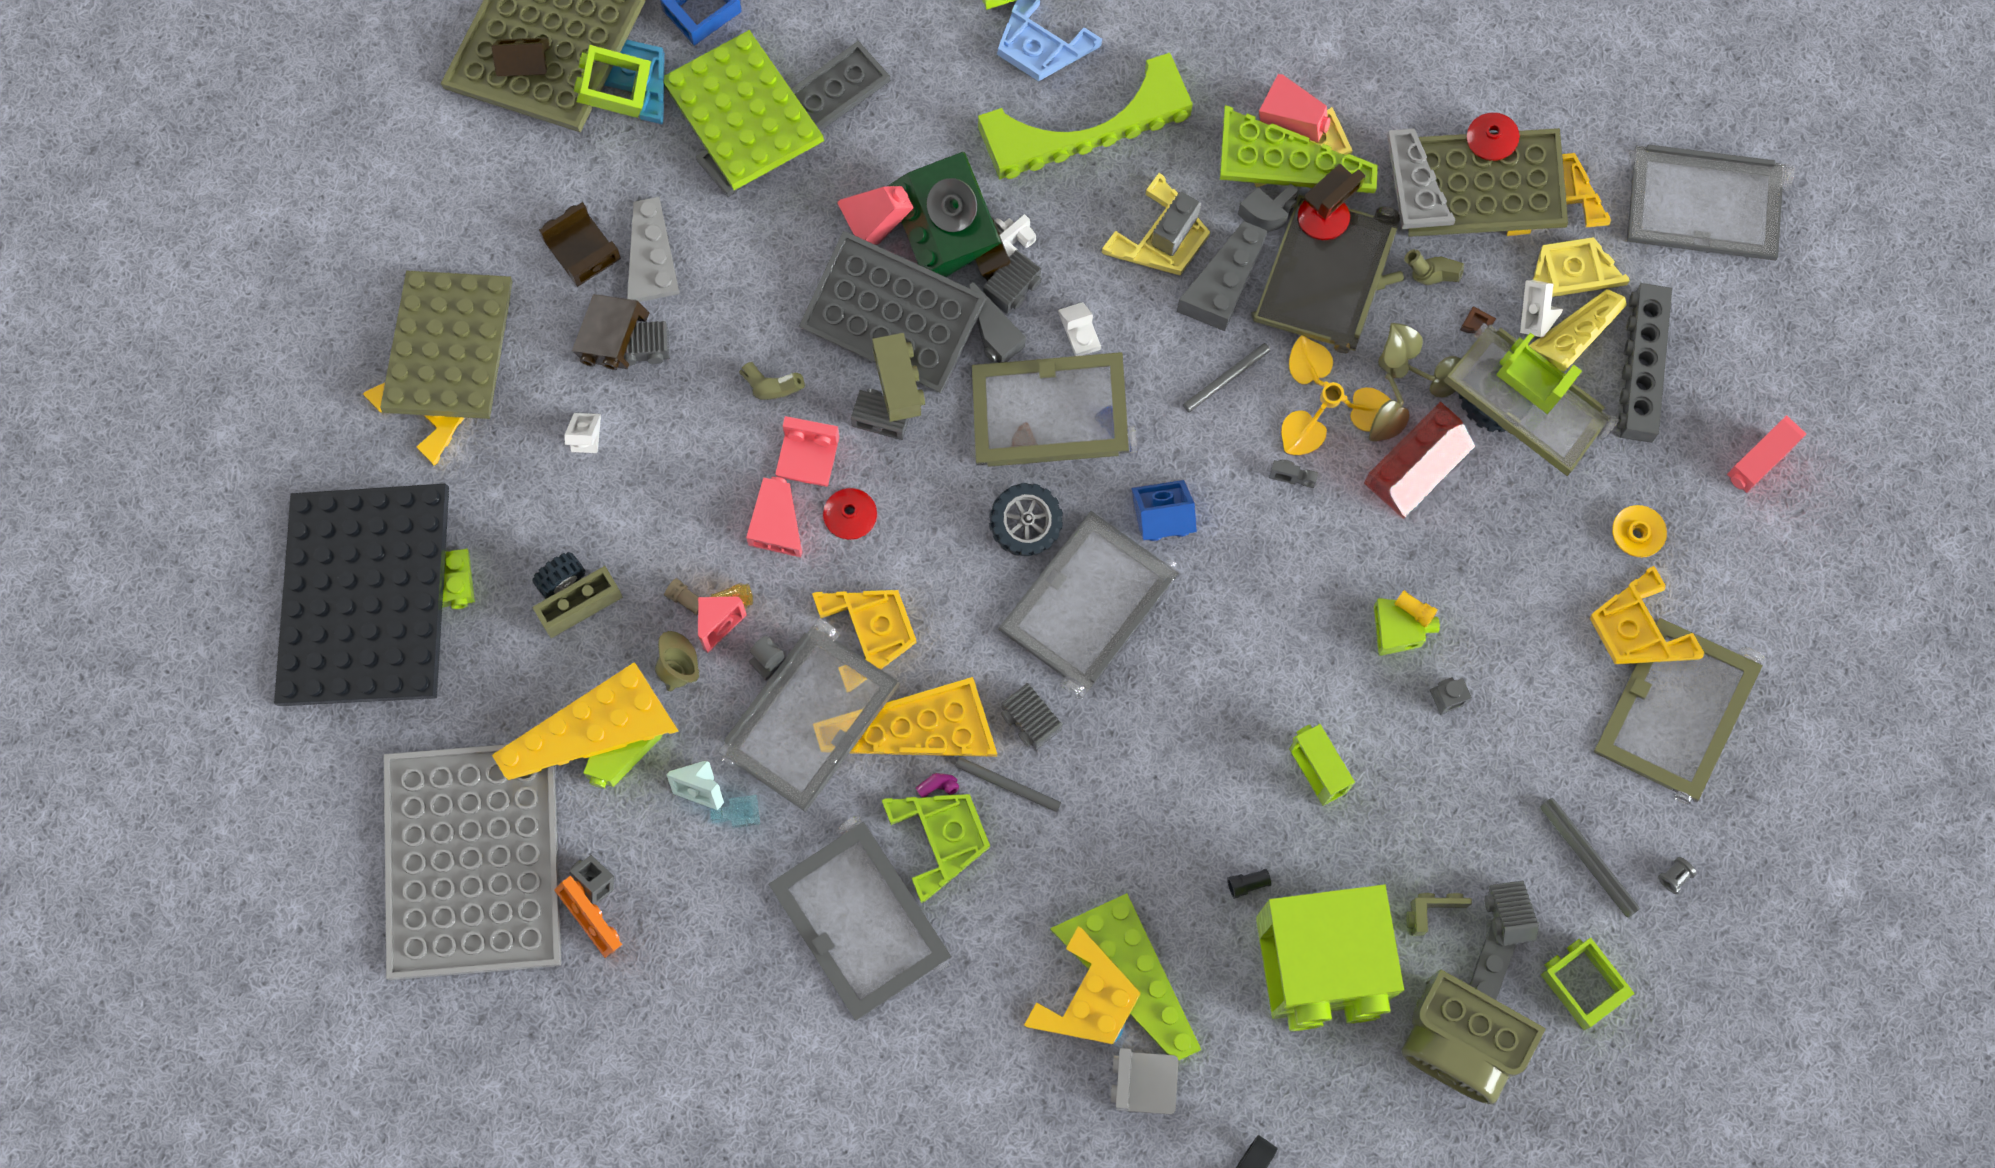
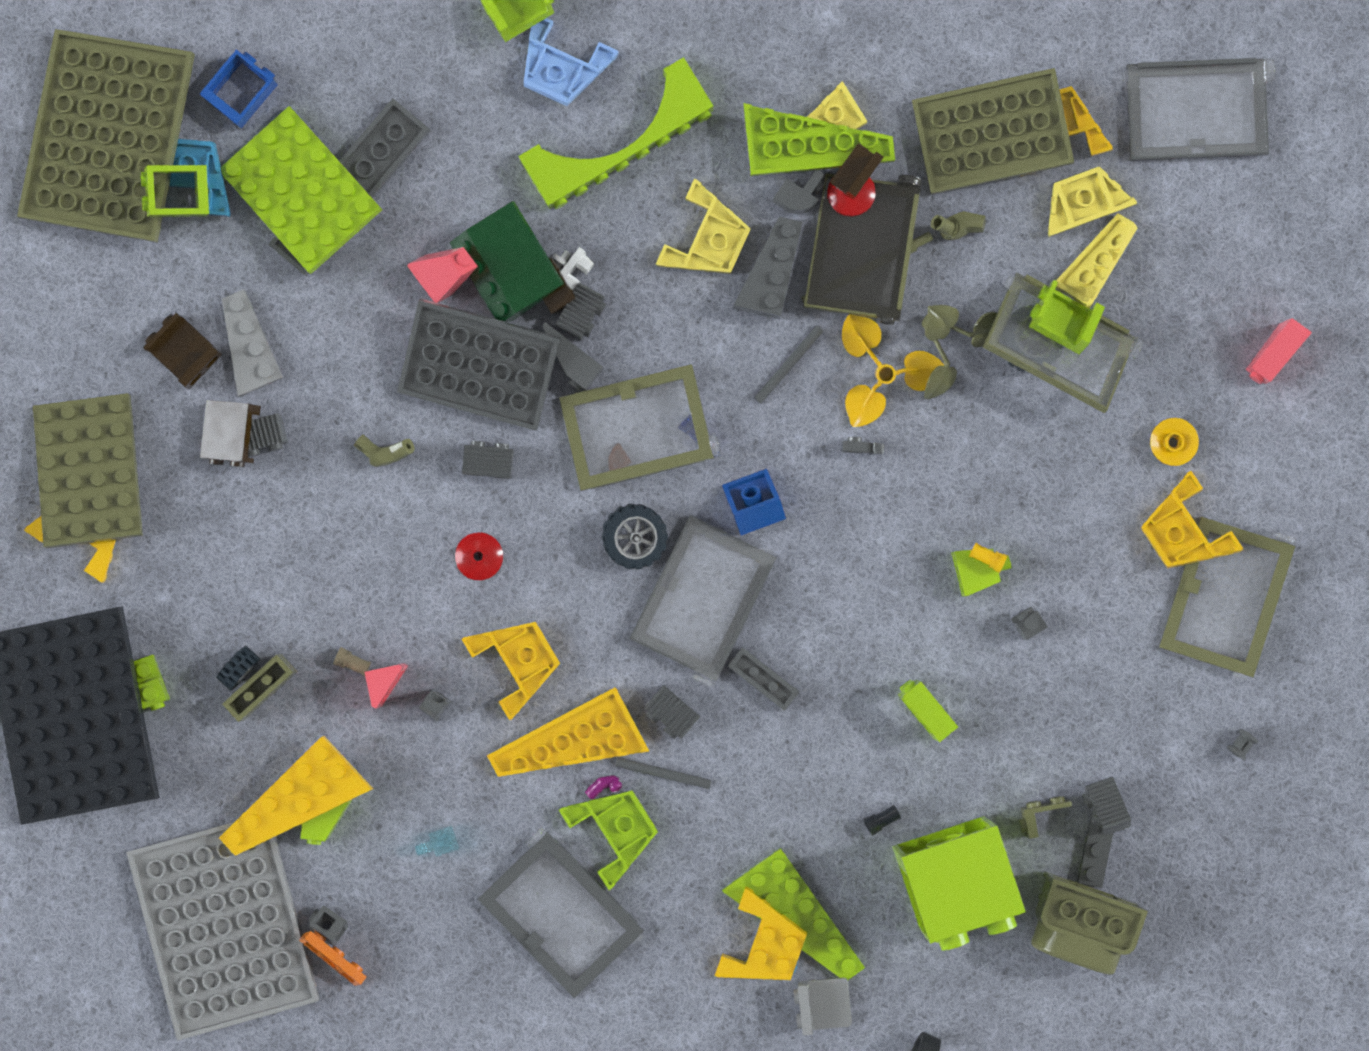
camera: 10 degrees left, 15 degrees up
dark brown panel [491,37,550,76] -> none
white slope [565,413,601,453] -> none
olive piece [655,631,699,692] -> none
light aqua slope [667,761,724,810] -> none
clear yellow cone [711,582,753,609] -> none
clear door [718,618,900,812] -> none
coral slope [746,477,802,558] -> none
coral bracket [776,416,839,487] -> none
olive brick [872,333,925,422] -> none
dark grey dish [927,178,977,232] -> none
white slope [1058,302,1101,356] -> none
dark grey brick [1152,191,1201,256] -> none
coral slope [1259,74,1330,142] -> none
clear red slope [1364,401,1475,519] -> none
light grey wing [1387,129,1455,229] -> none
reddish brown tile [1460,306,1496,333] -> none
red dish [1467,112,1520,161] -> none
white slope [1520,280,1563,337] -> none
dark grey axle [1540,798,1640,917] -> none
lime window [1540,938,1635,1030] -> none
dark grey brick [1617,283,1672,443] -> none
none -> dark grey plate [728,647,799,711]

